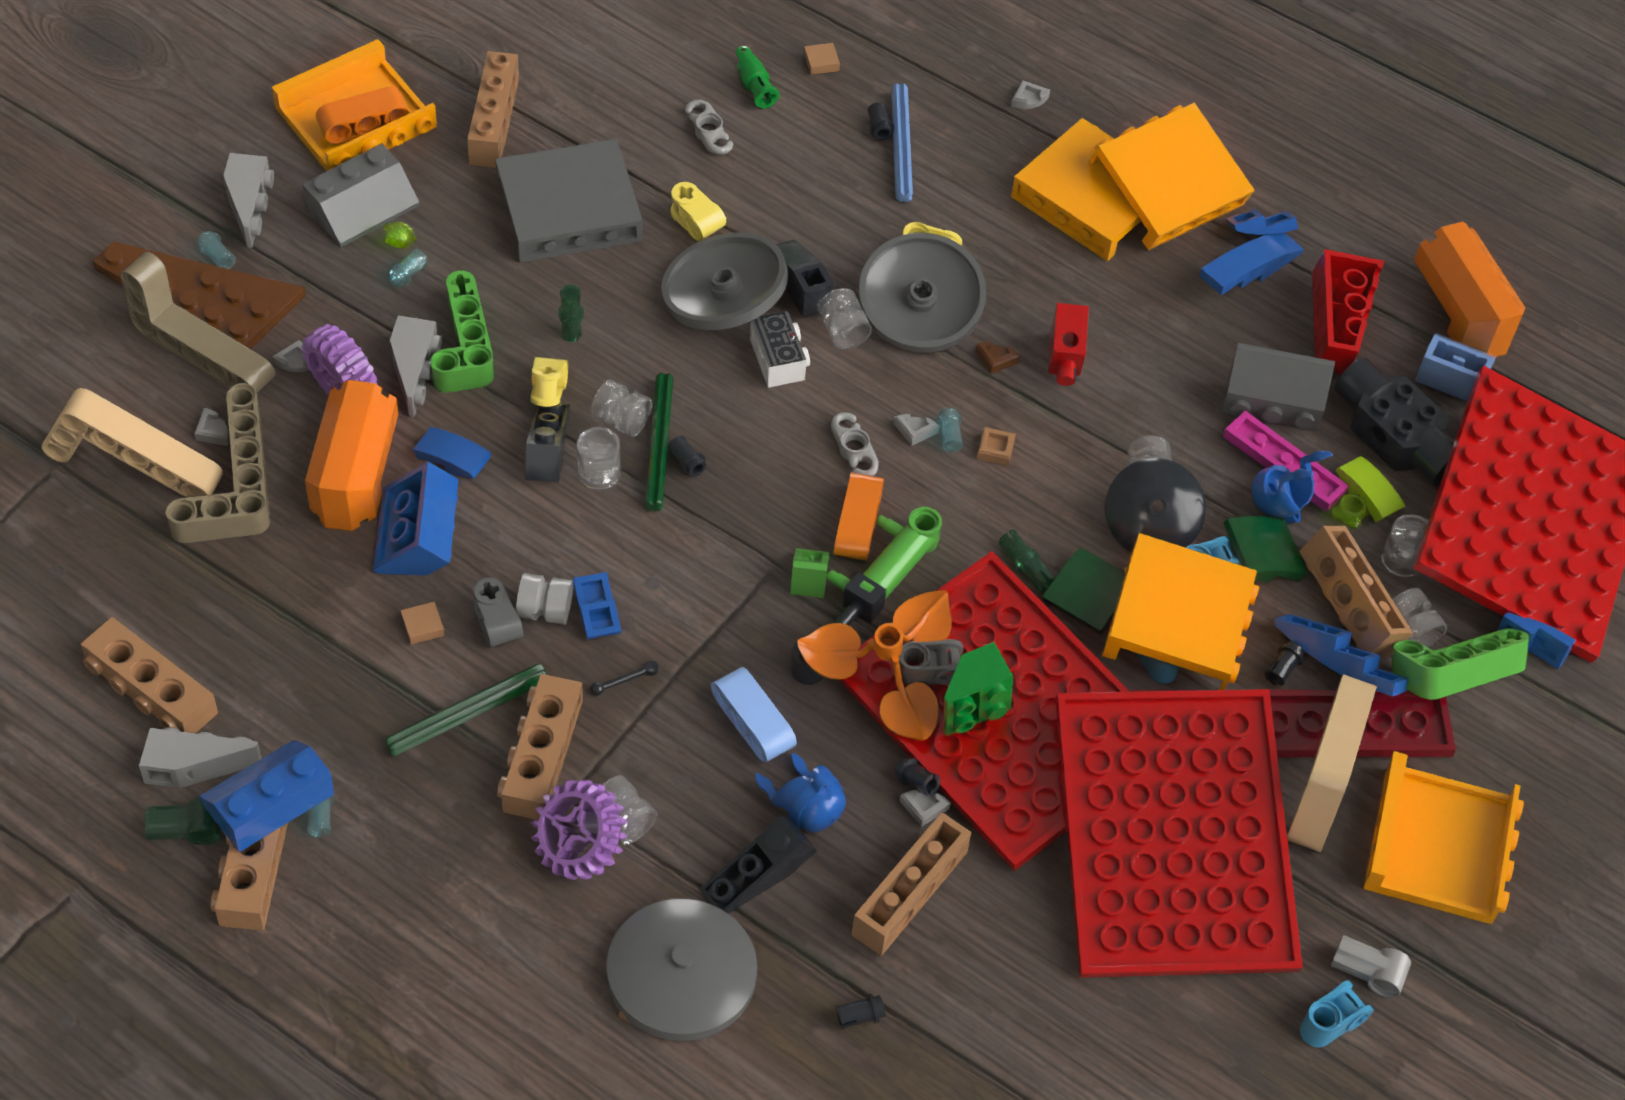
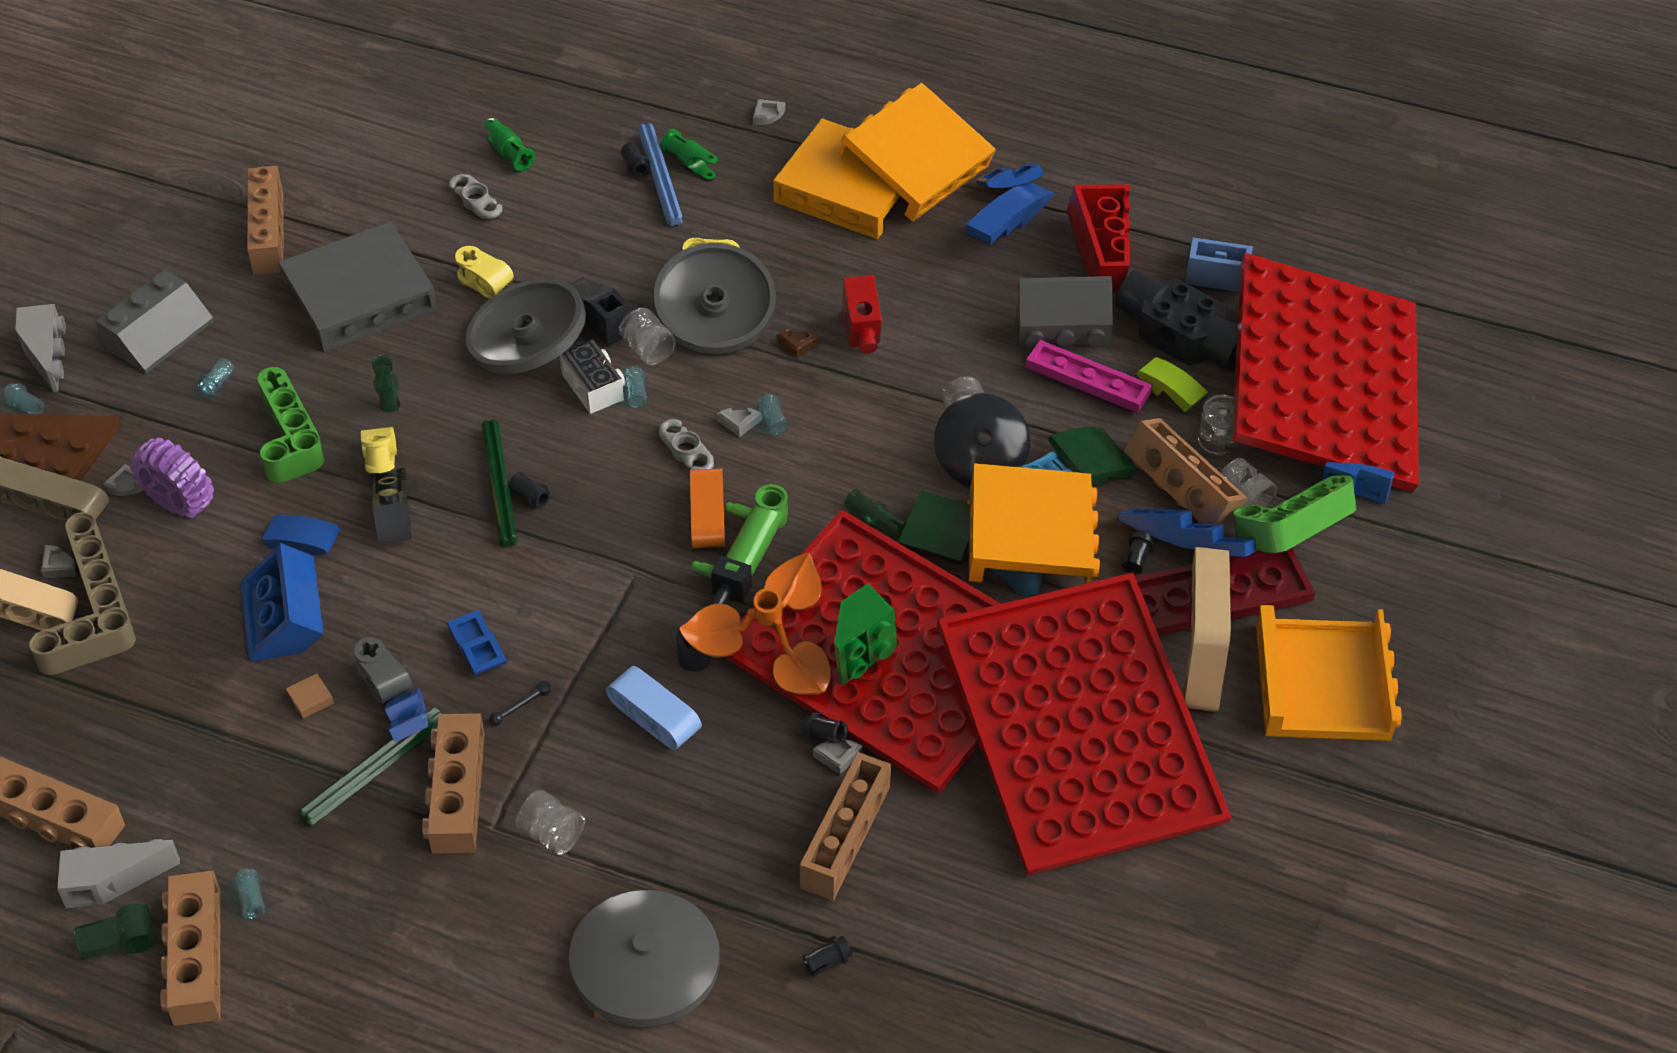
camera: 10 degrees left, 5 degrees down
blue slope [199,740,334,852] -> none
light orange panel [272,39,437,171] -> none
orange brick [305,380,398,531] -> none
orange beam [315,86,410,144] -> none
clear neon green plate [383,221,417,249] -> none
light grey slope [390,315,442,418] -> none
light grey wheel [516,573,573,625] -> none
medium lavender gear [530,780,628,880] -> none
clear wheel [577,427,620,490] -> none
clear wheel [591,379,652,437] -> none
black slope [700,816,817,914] -> none
blue hair [755,753,846,833] -> none
bright green slope [790,548,829,598] -> none
medium nougat tile [804,43,840,75] -> none
dark grey piece [899,639,963,685] -> none
medium nougat tile [977,427,1016,466] -> none
blue hair [1251,450,1333,524] -> none
dark azure piece [1299,980,1374,1047] -> none
clear neon green plate [1331,494,1370,529] -> none
light grey piece [1331,935,1411,998] -> none
orange brick [1414,222,1525,357] -> none
none -> blue slope [385,687,428,742]
none -> clear light blue pin [623,366,648,408]
none -> green piece [660,128,718,180]

